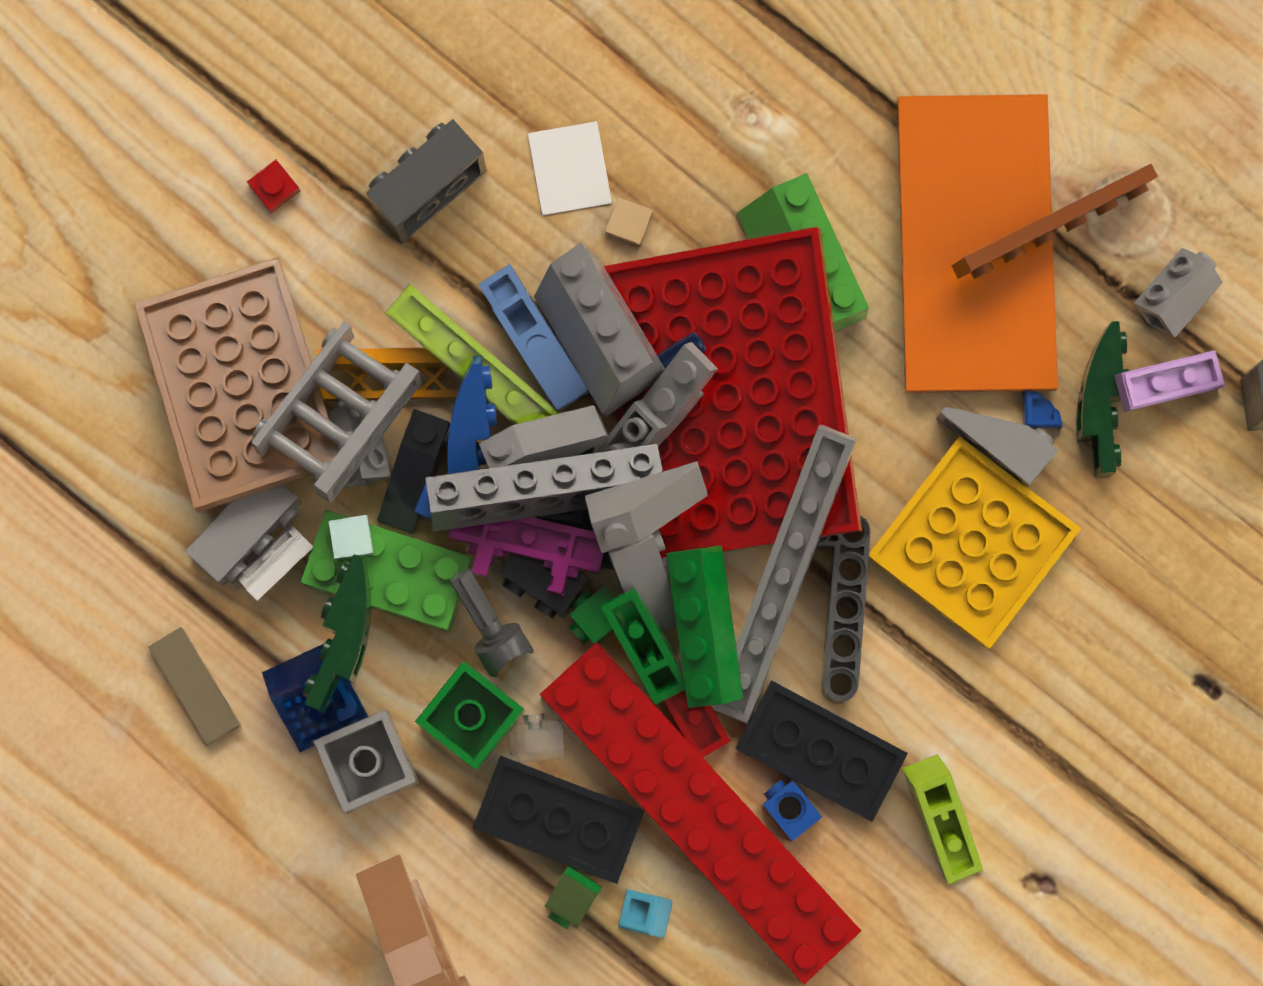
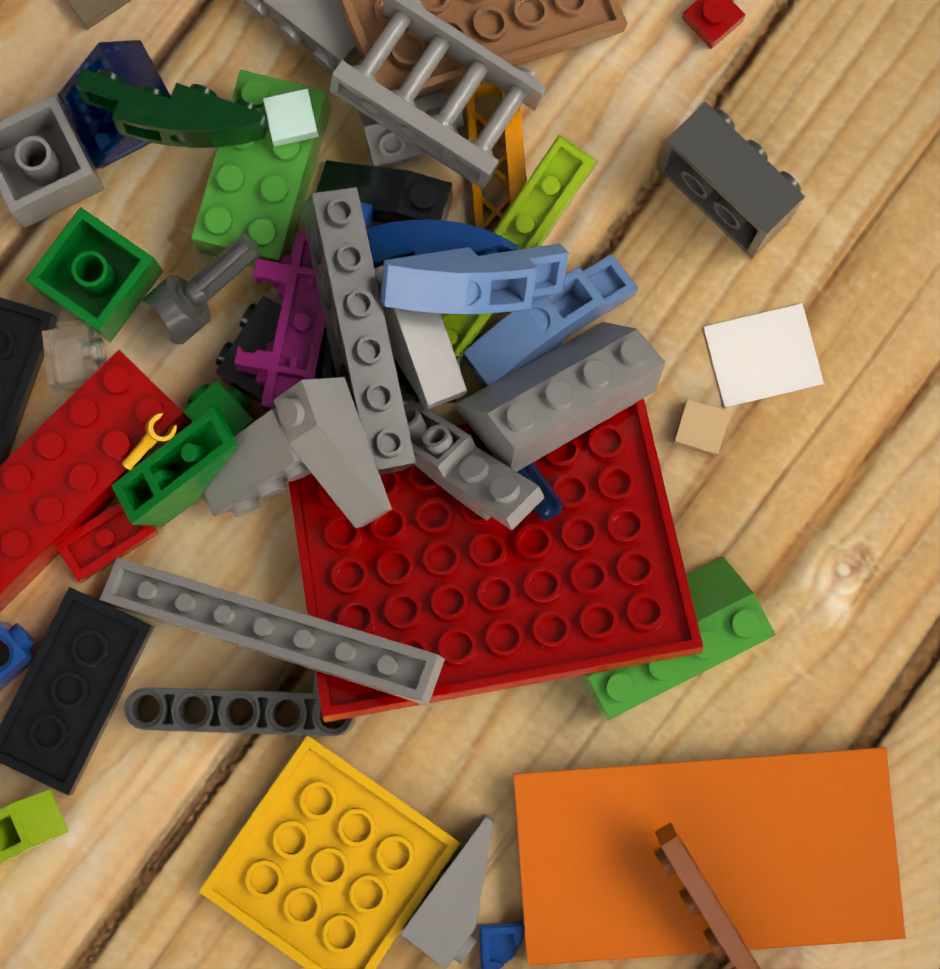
camera: 90 degrees right, 0 degrees up
white plate [238,524,313,601] -> none
green brick [666,545,743,708] -> none
none -> yellow hand [122,413,177,470]
none -> medium blue slope [380,243,569,314]

